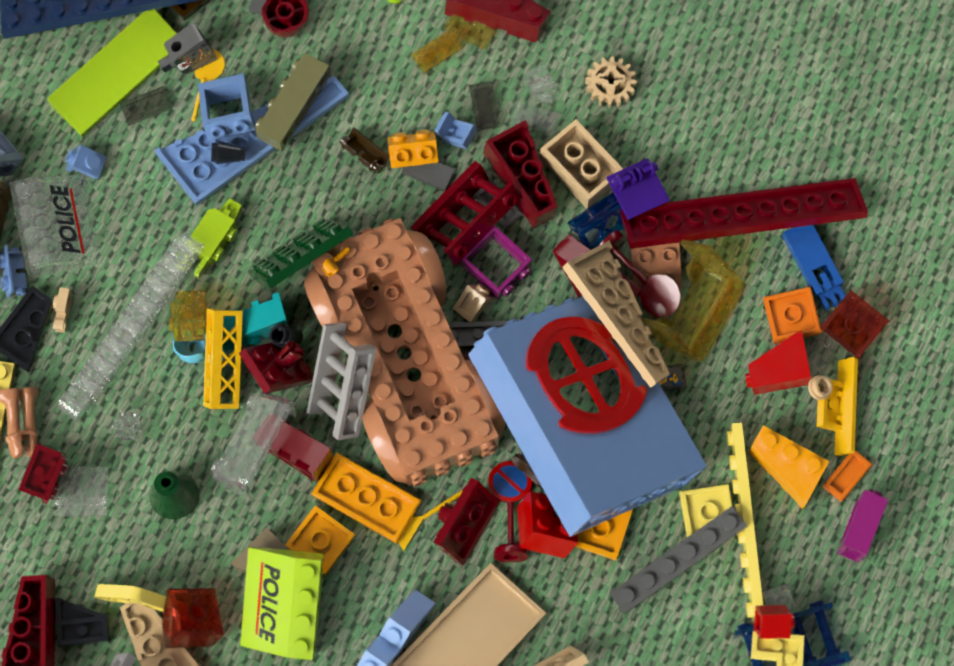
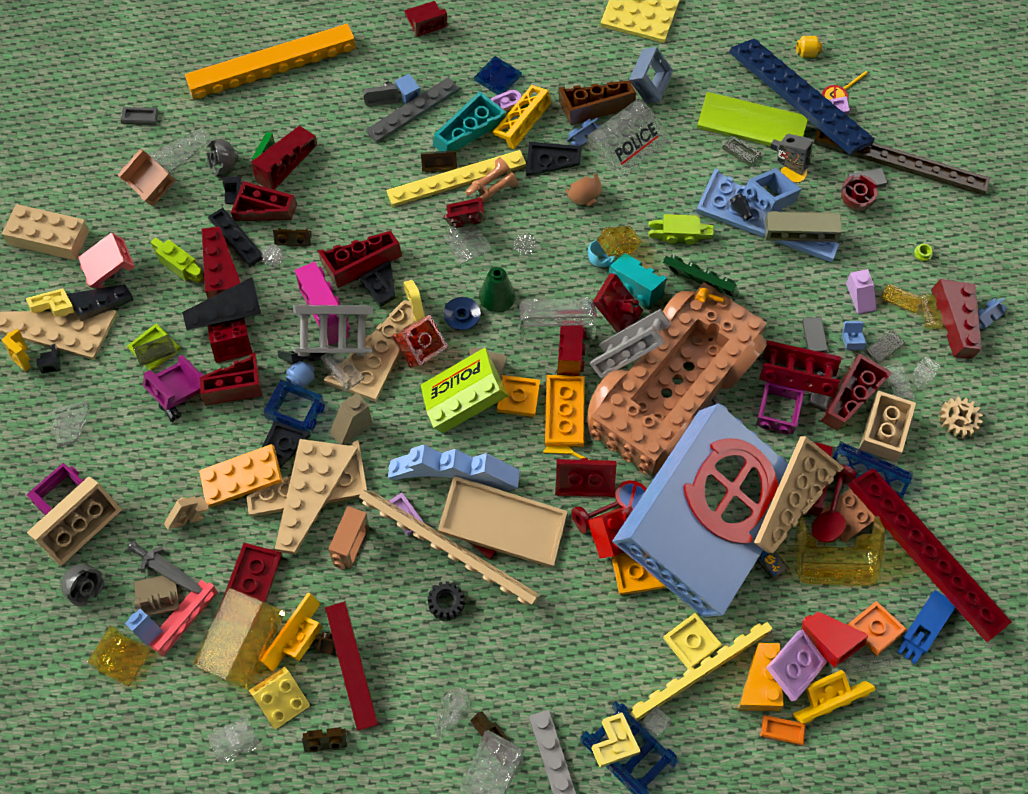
camera: 60 degrees right, 10 degrees down
tan plate [53,287,73,333] -> none
clear beam [57,231,204,422] -> none
medium blue bracket [65,145,107,179] -> none
yellow fence [203,308,243,409] -> none
black cone [269,323,303,348] -> none
dark brown hinge [340,127,390,173] -> none
light orange bracket [387,130,438,168] -> none
tan bracket [453,283,495,322] -> none
dark purple hinge [606,158,670,220] -> none
dark grey plate [610,506,747,614] -> none
red brick [754,605,795,639] -> none
tan plate [808,375,832,400] -> none
clear red slope [820,290,889,358] -> none
magenta window [836,489,888,563] -> none
none -> dark blue dish [443,297,481,330]
none -> nougat cylinder [565,174,602,207]
none -> lavender tile [766,629,827,701]
none -> lavender slope [846,269,876,314]

